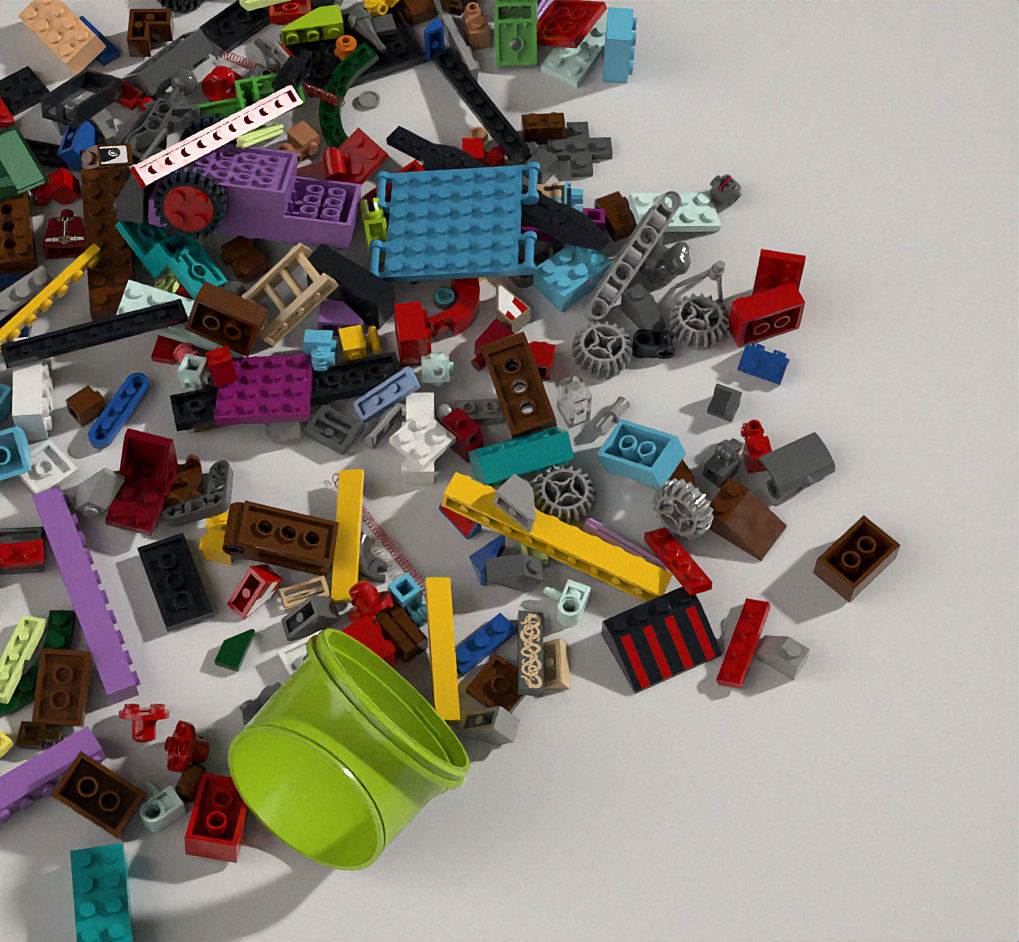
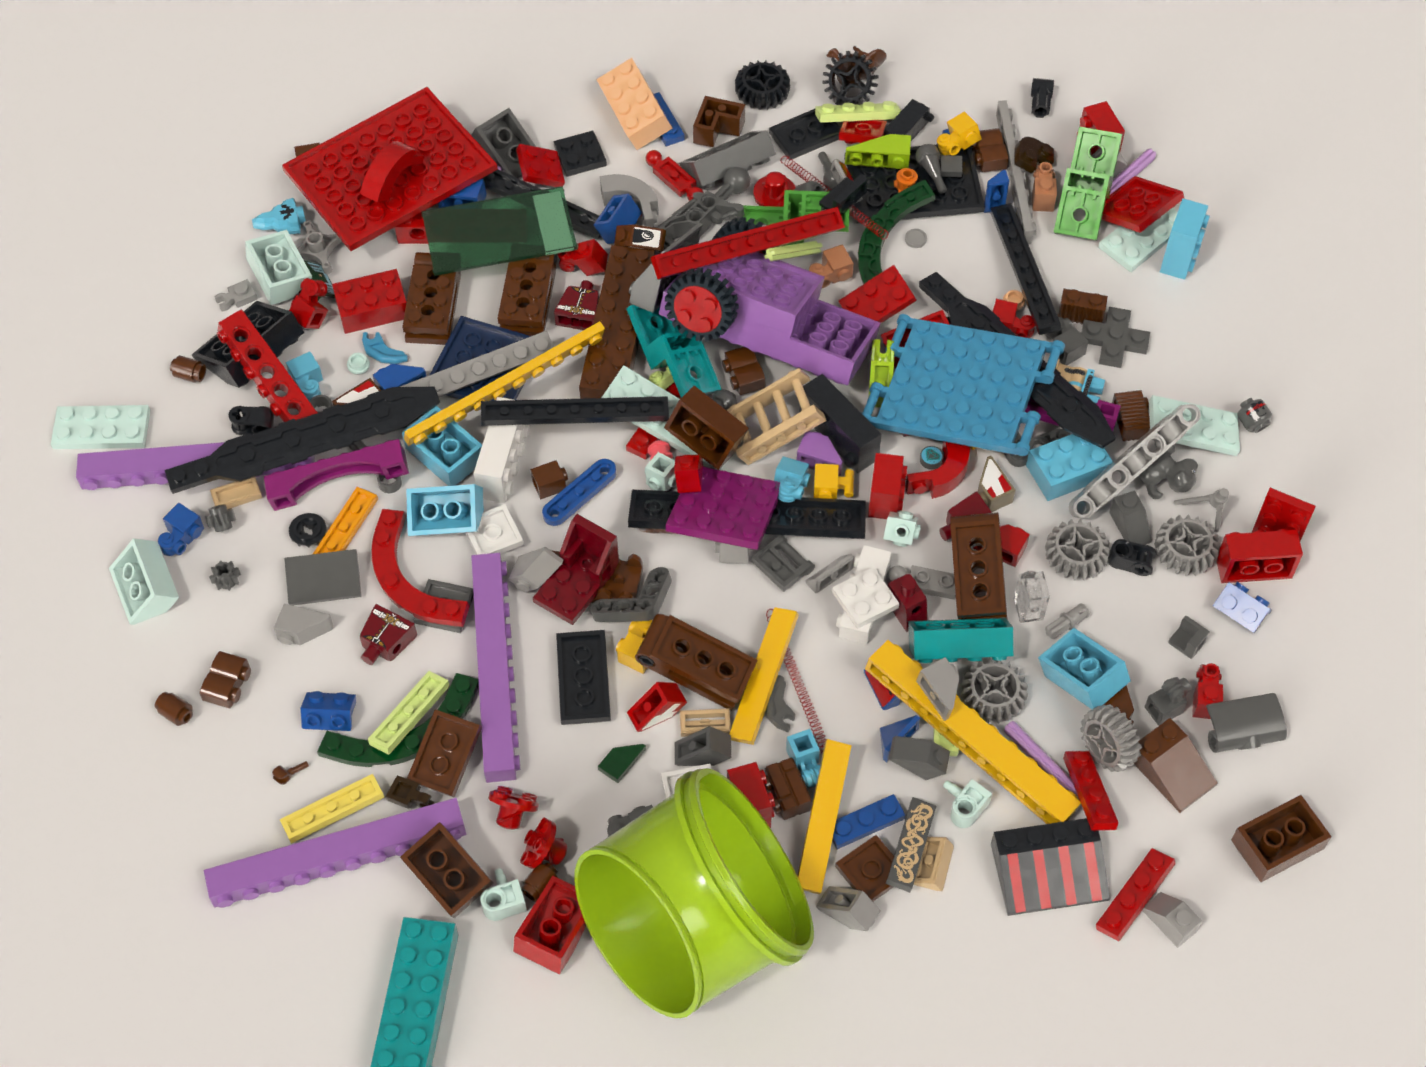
camera: 20 degrees right, 0 degrees up
black door [41,69,123,128] -> none
red door [297,147,347,182] -> none
red plate [347,580,395,623] -> none
medium blue plate [353,366,420,423] -> none

